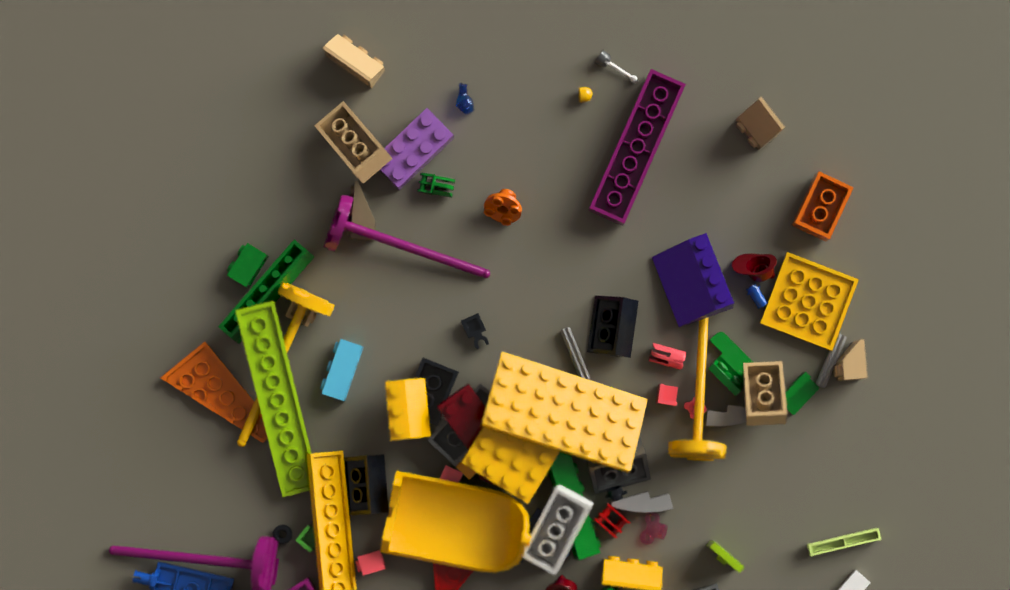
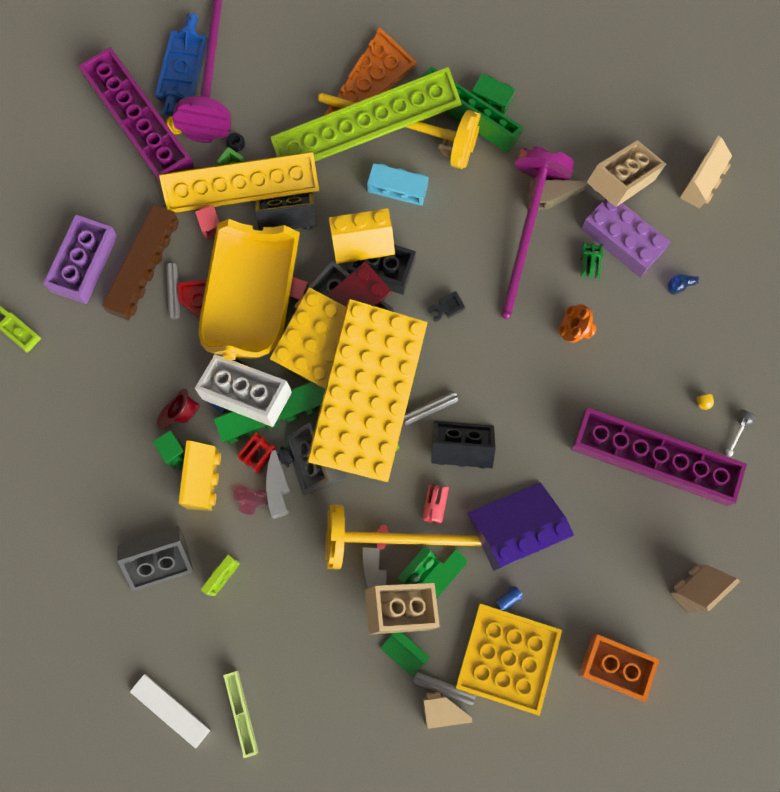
camera: 90 degrees right, 10 degrees down
coral panel [656,384,678,406] -> none
dark red piece [732,253,777,282] -> none

